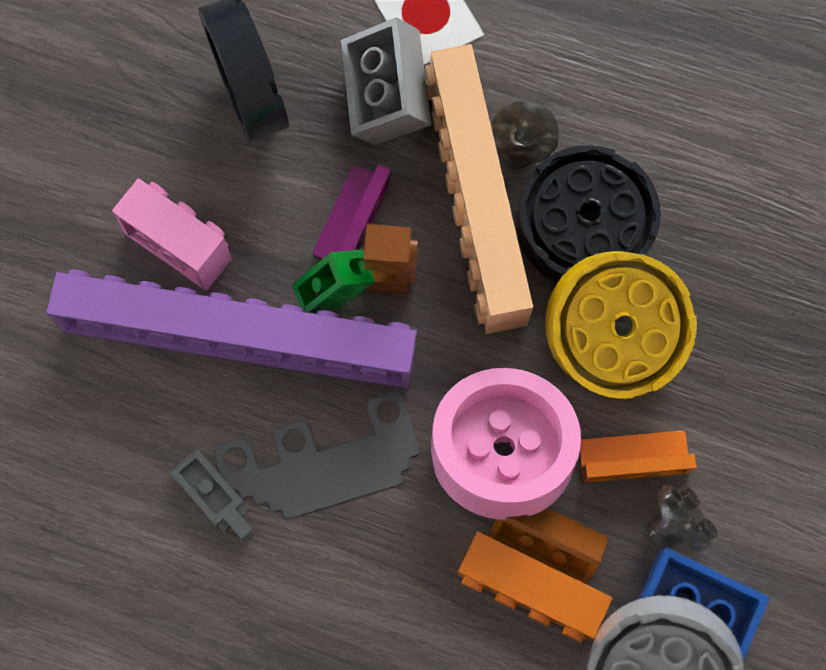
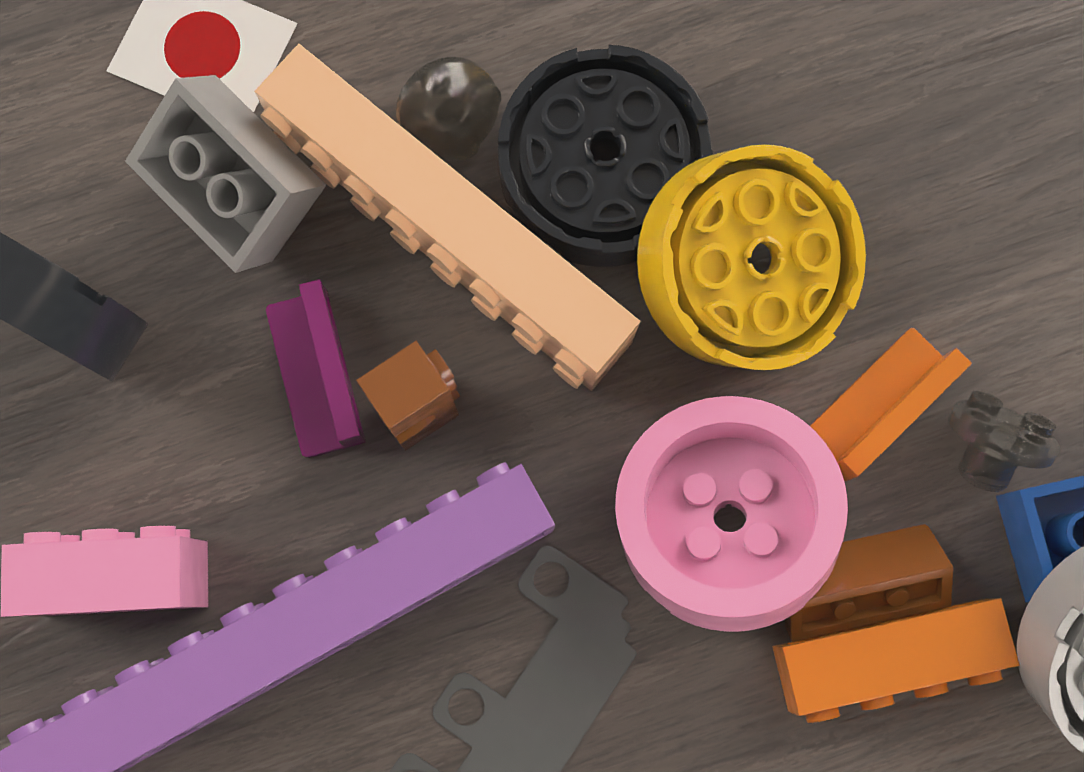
camera: 40 degrees left, 5 degrees up
green brick [291,249,376,314] -> none

